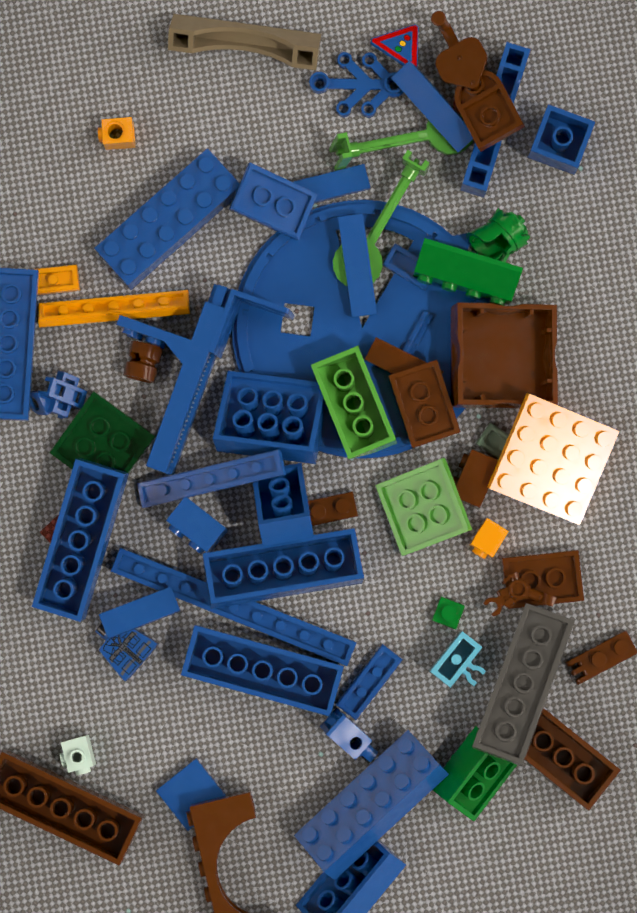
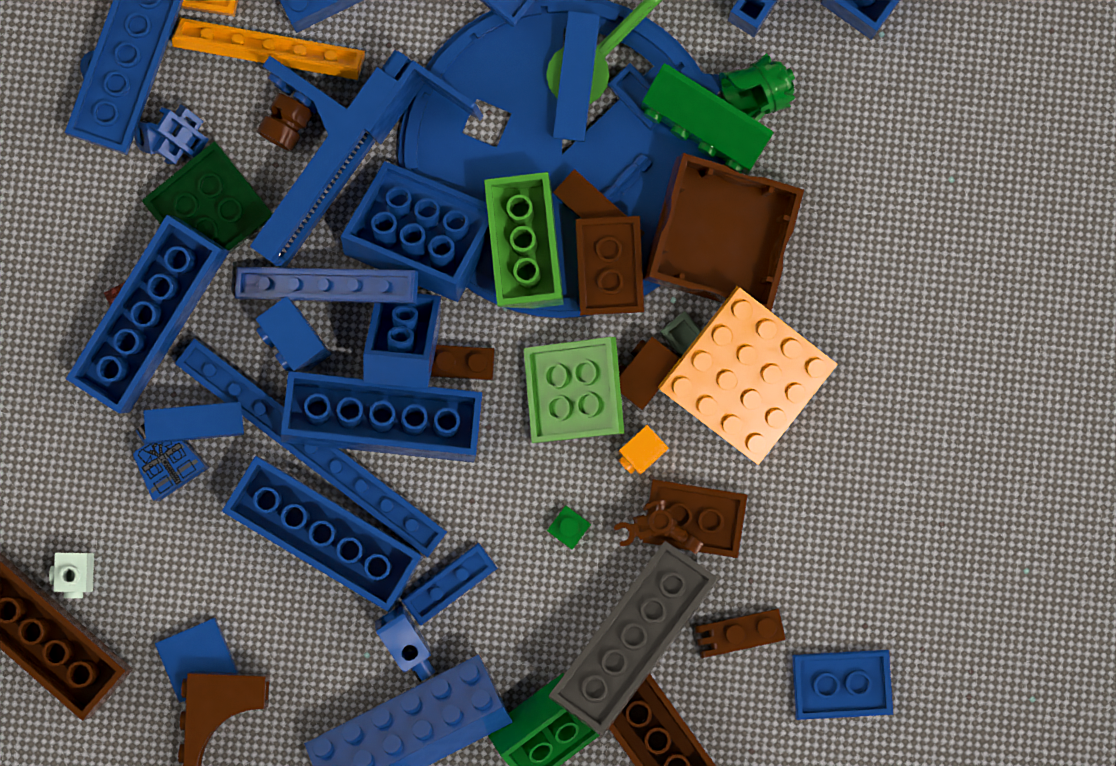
camera: 15 degrees right, 0 degrees up
medium azure brick [429,631,486,688] -> none

